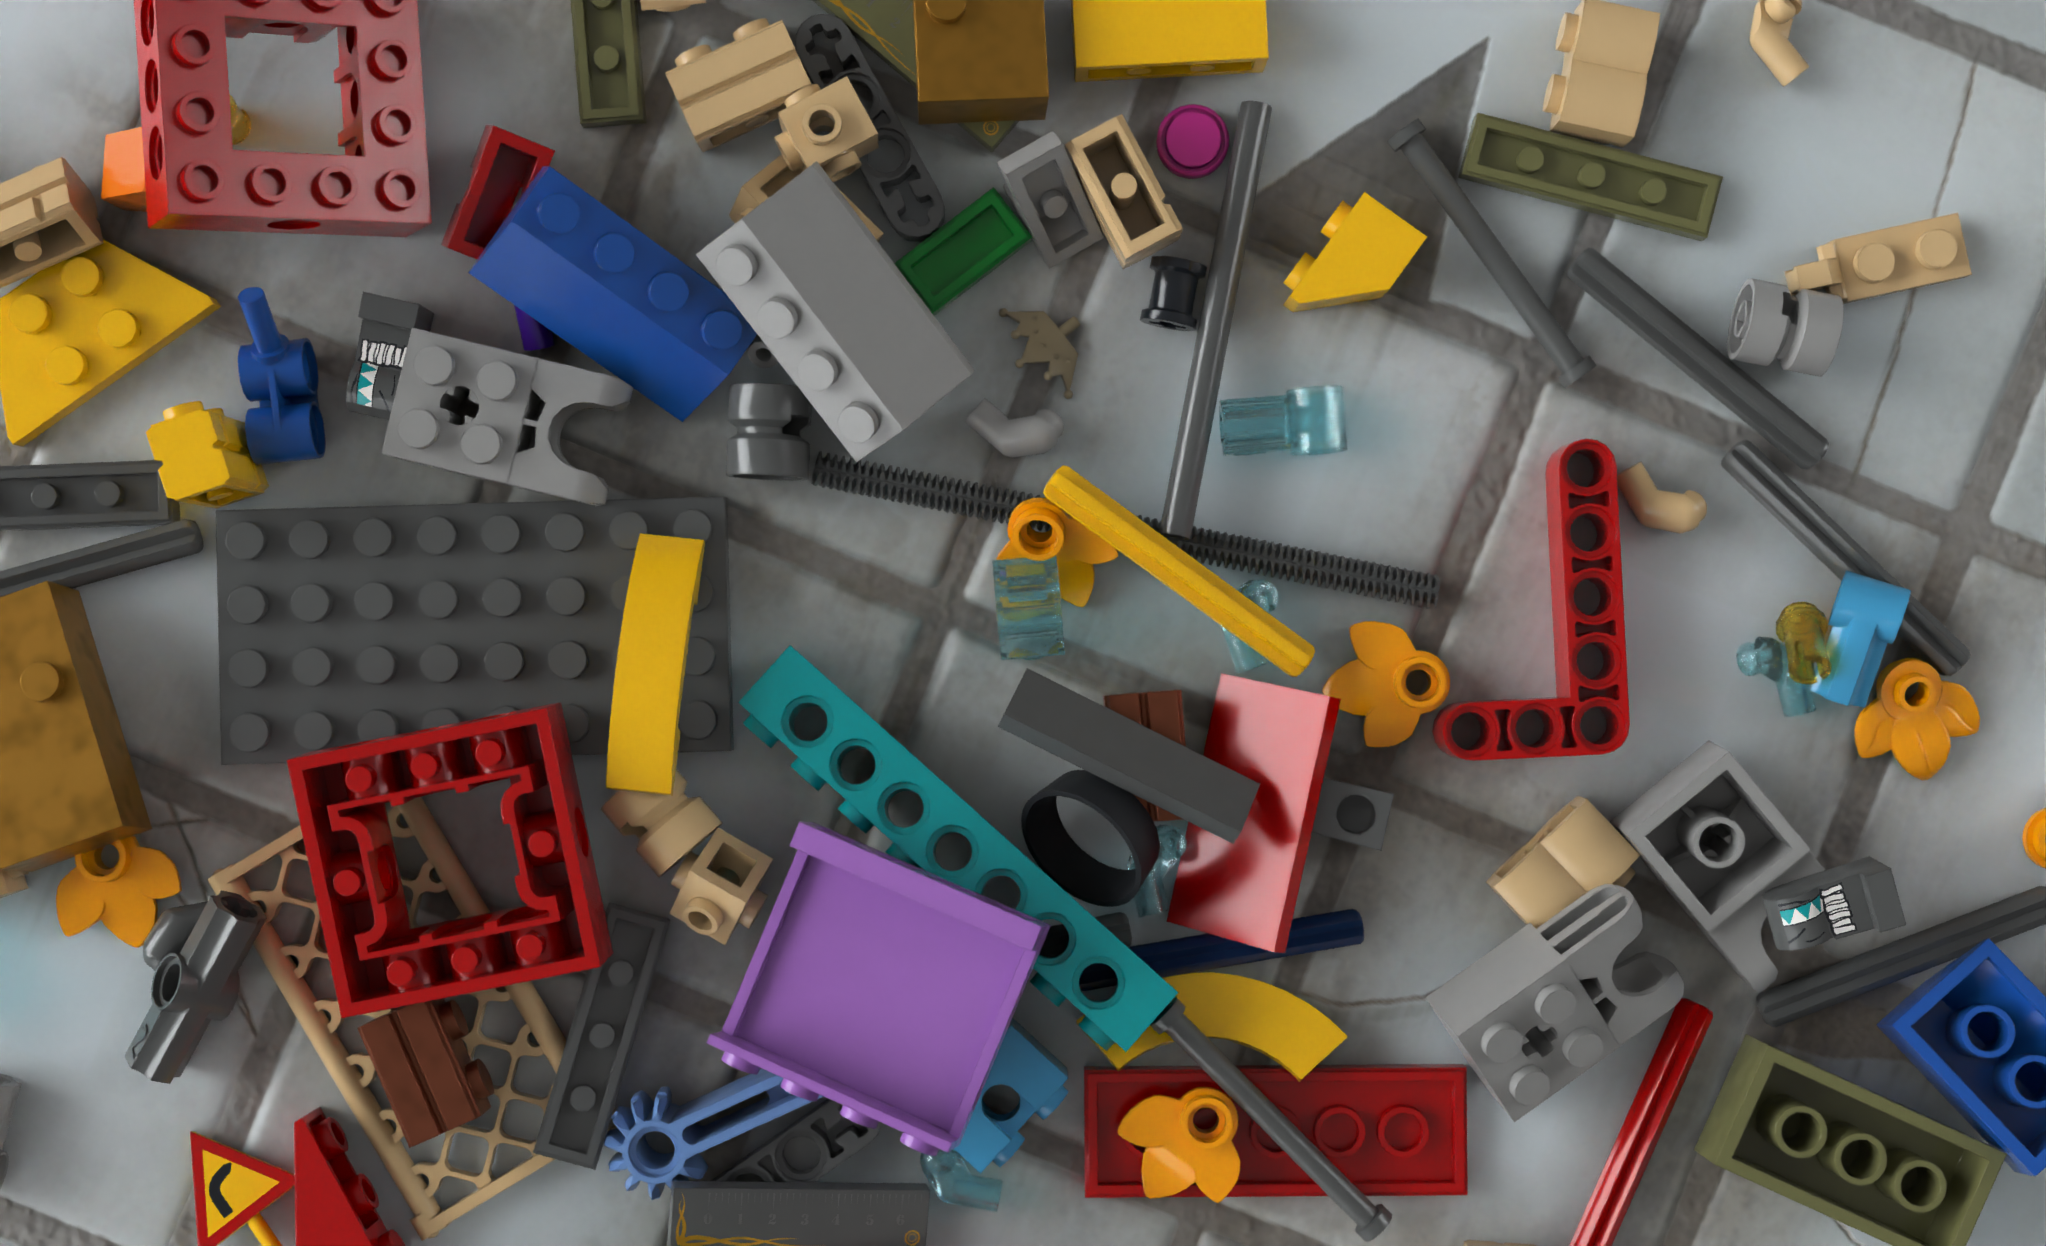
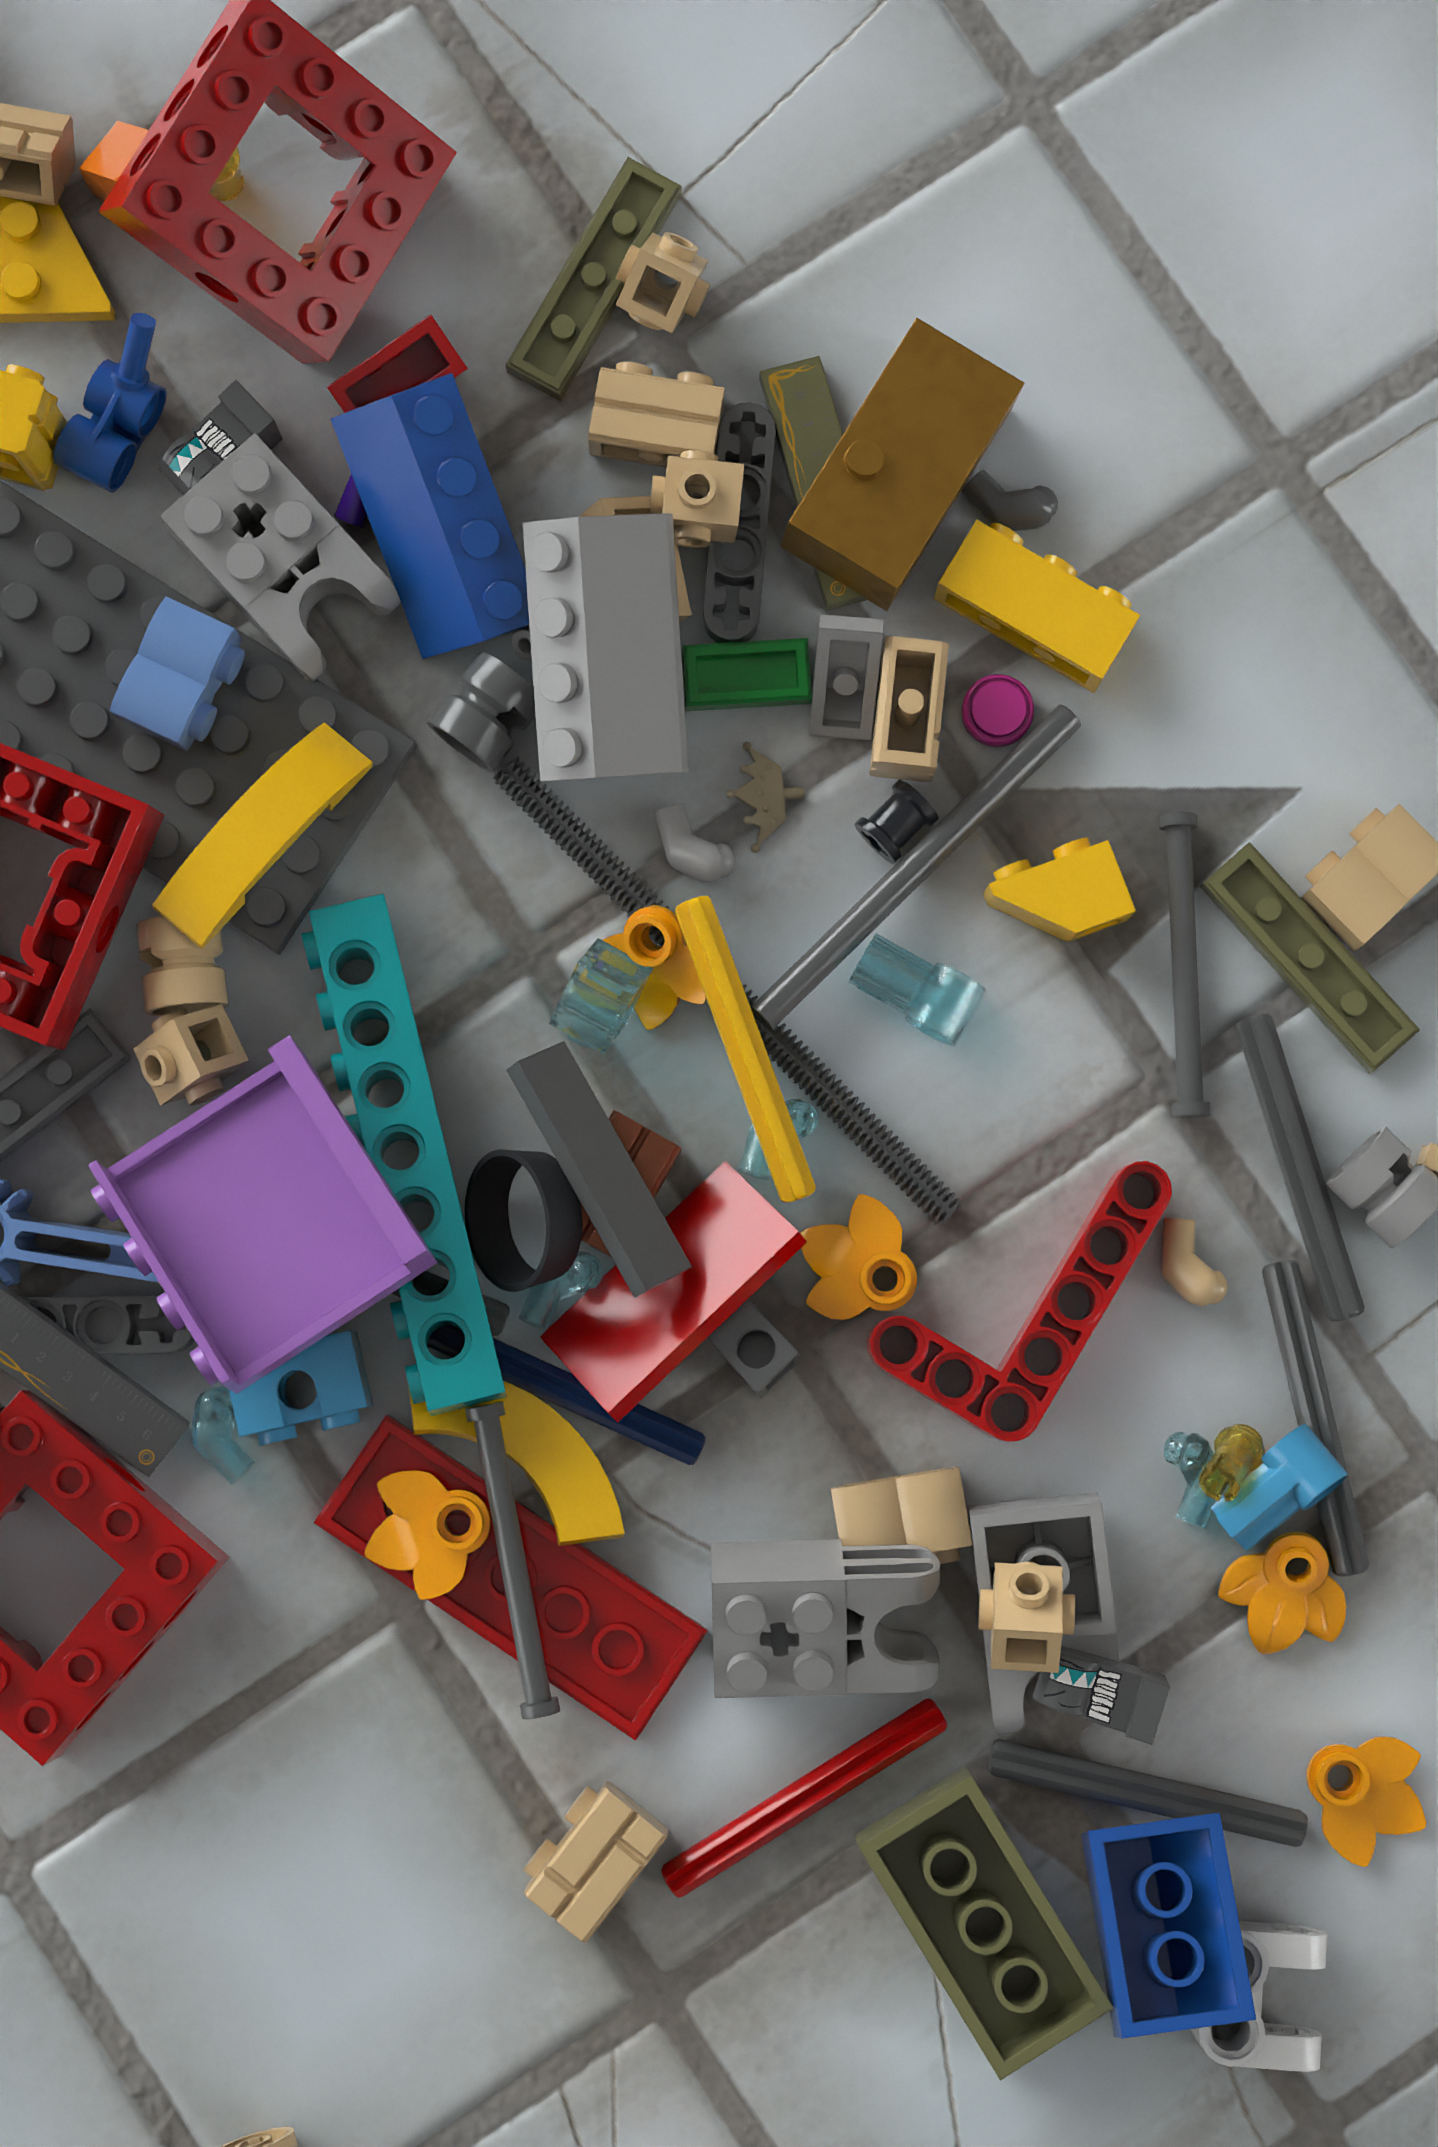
camera: 35 degrees right, 5 degrees down
none -> medium blue brick [109,596,245,751]
none -> tan brick [978,1562,1075,1673]

